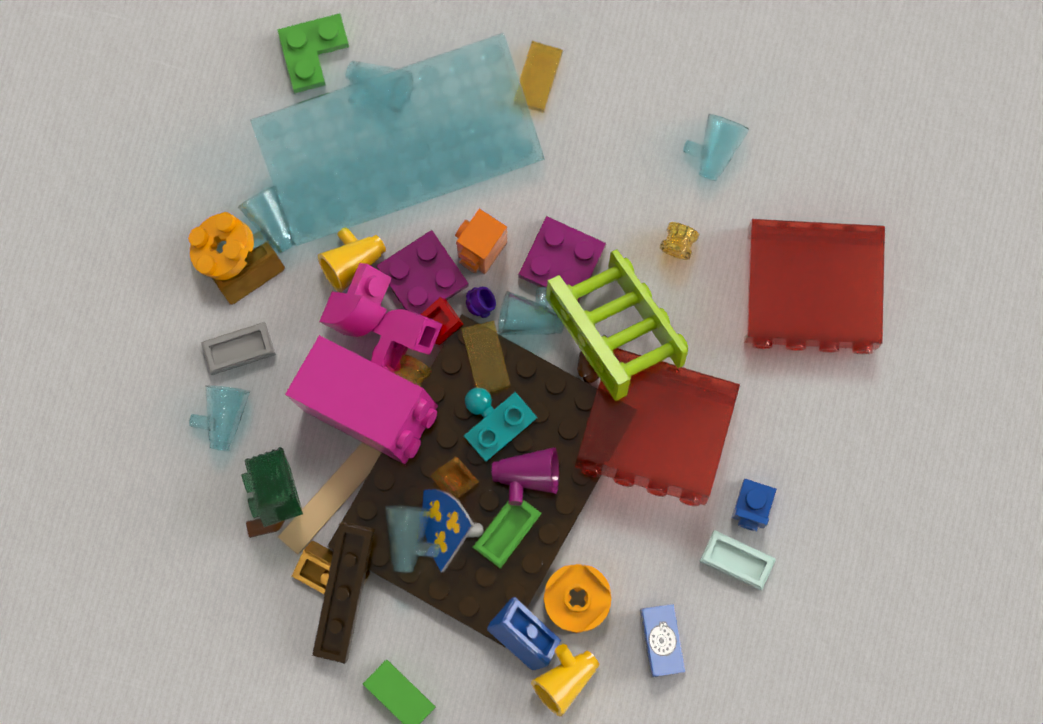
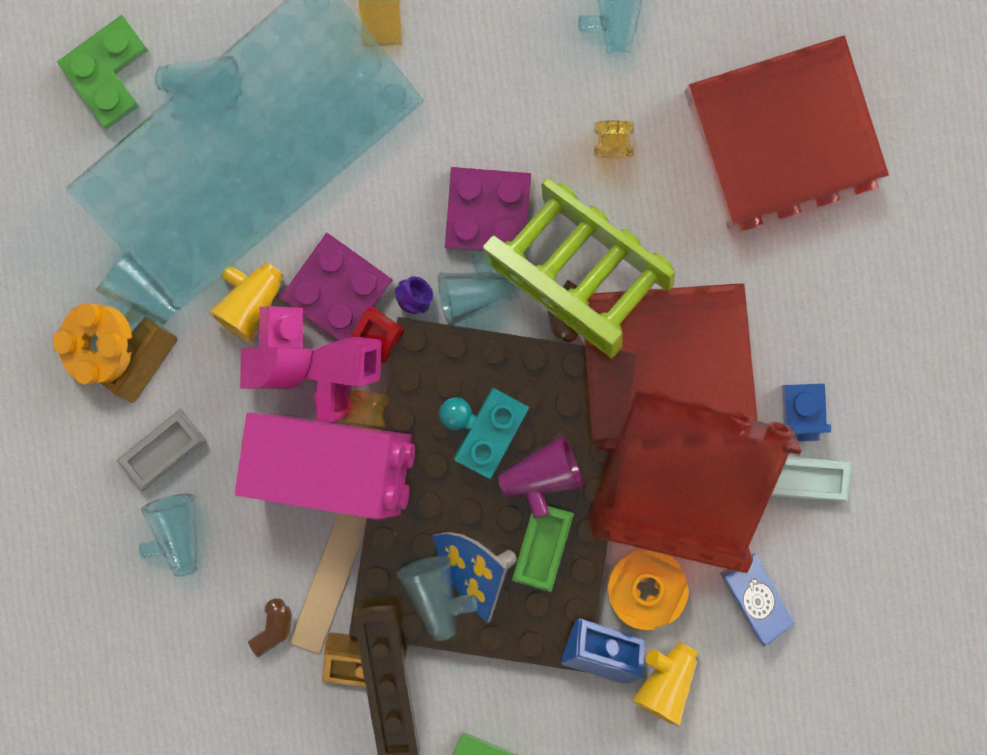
camera: 15 degrees left, 10 degrees up
clear green brick [241,447,304,527] -> none
clear orange plate [431,456,479,499] -> none
orange brick [455,208,507,274] -> none
clear yellow tile [461,321,510,392] -> none
none -> clear red panel [589,390,802,574]

